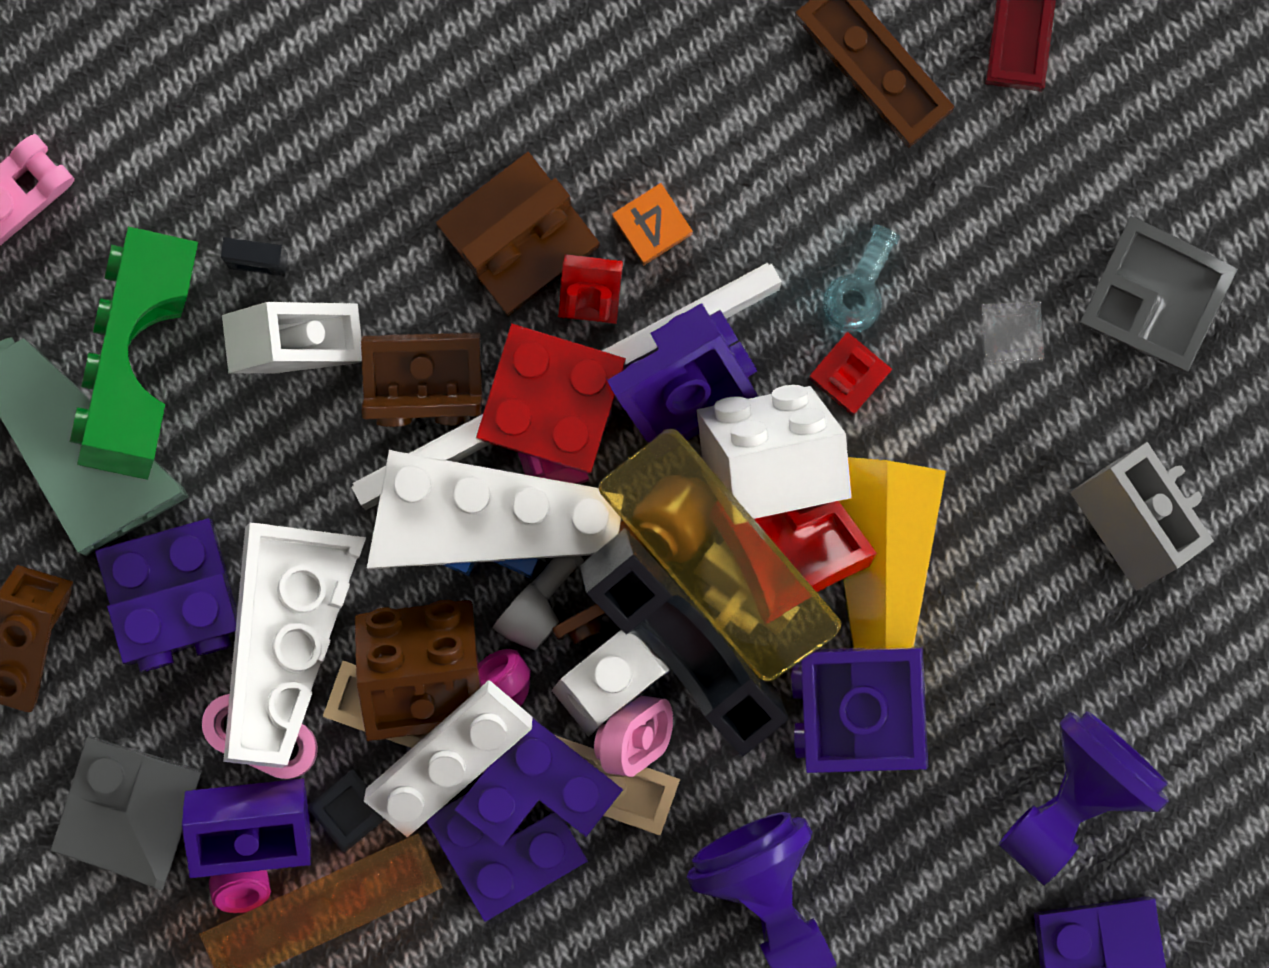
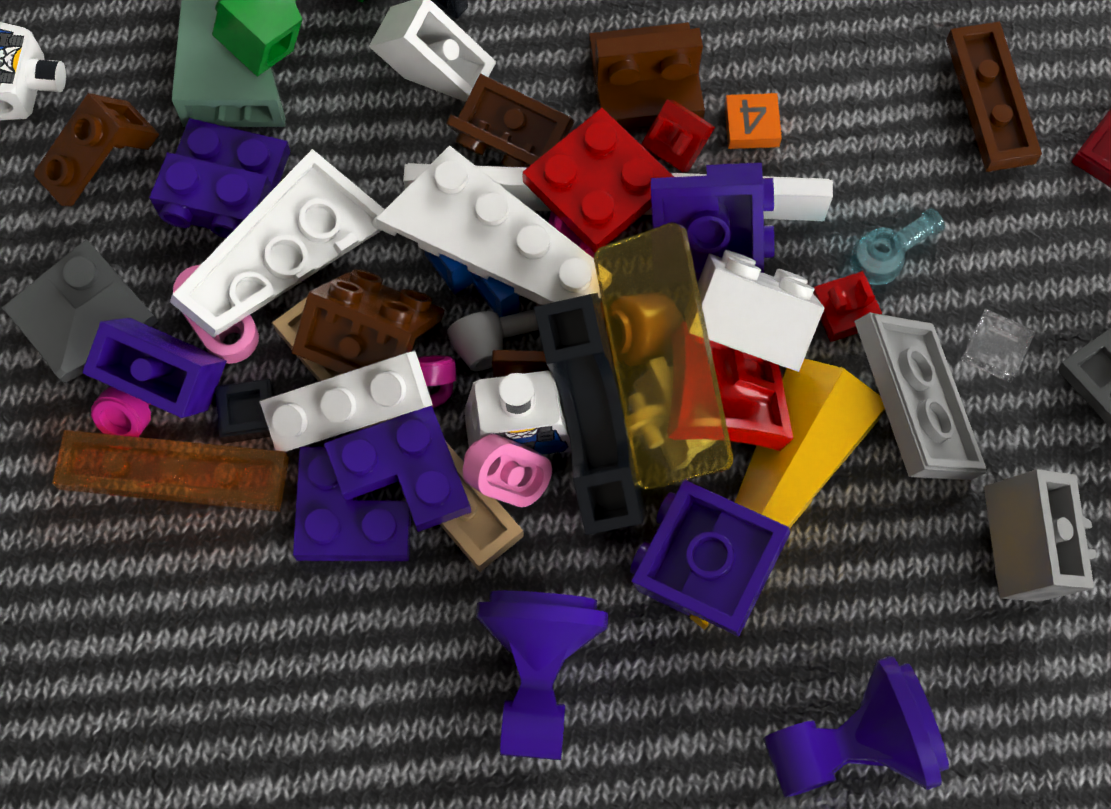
camera: 30 degrees right, 15 degrees down
none -> light grey tile [854,312,987,480]

